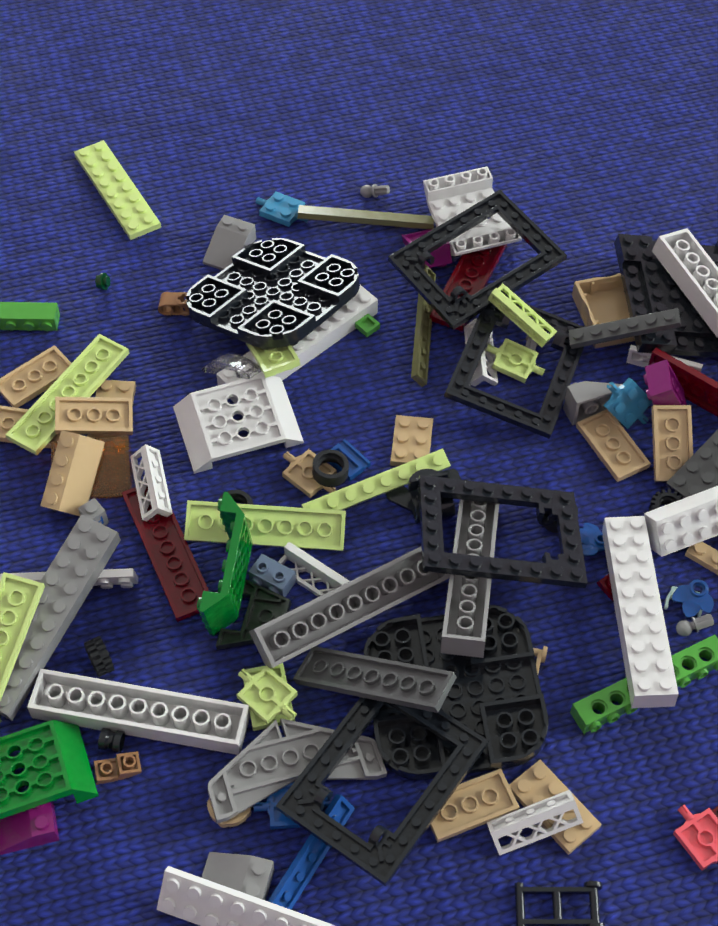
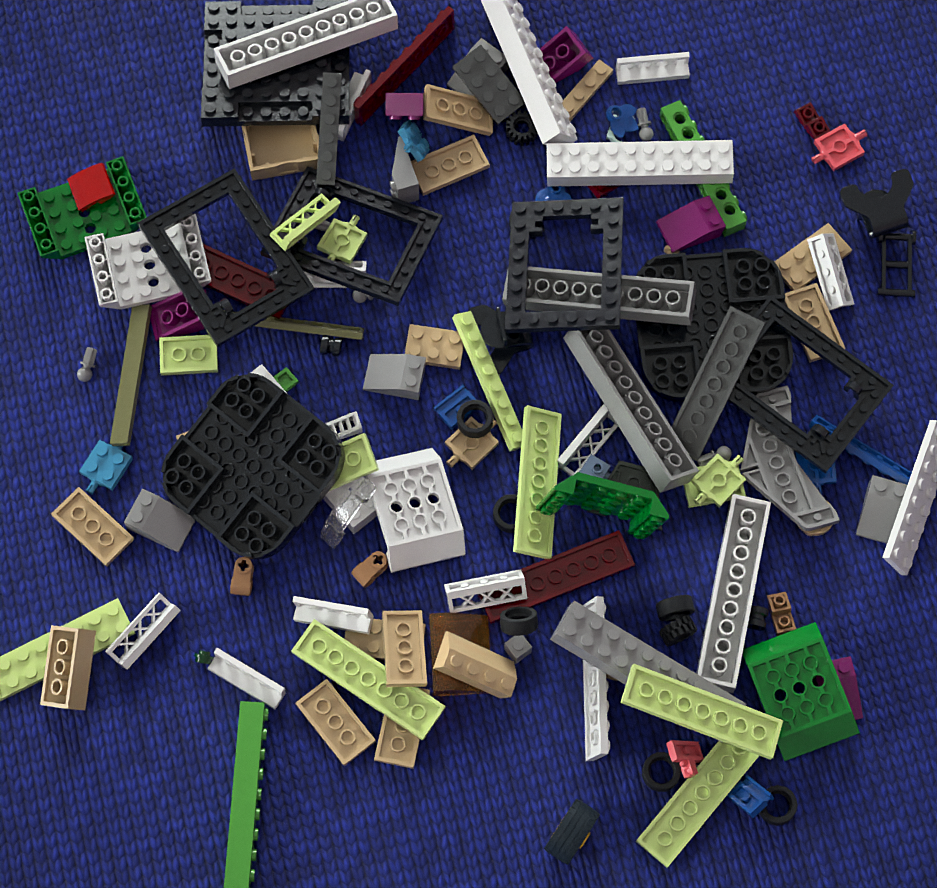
camera: 90 degrees left, 15 degrees up
none -> green slope [17,156,147,259]
none -> tan slope [40,625,96,710]
none -> tan plate [51,487,134,567]
none -> red slope [67,163,115,212]
none -> white fence [105,593,181,669]
none -> yellowish green plate [159,335,218,376]
none -> white fence [208,648,286,710]
none -> white fence [292,596,374,634]
none -> black wheel [320,335,343,357]
none -> white slope [325,411,363,439]
none -> medium nougat piece [351,551,388,588]
none -> light grey slope [363,354,426,400]
none -> black tyre [500,606,538,636]
none -> black tyre [655,595,695,621]
none -> magenta slope [656,196,726,253]
none -> light grey axle [697,446,732,466]
none -> black piece [840,169,914,238]

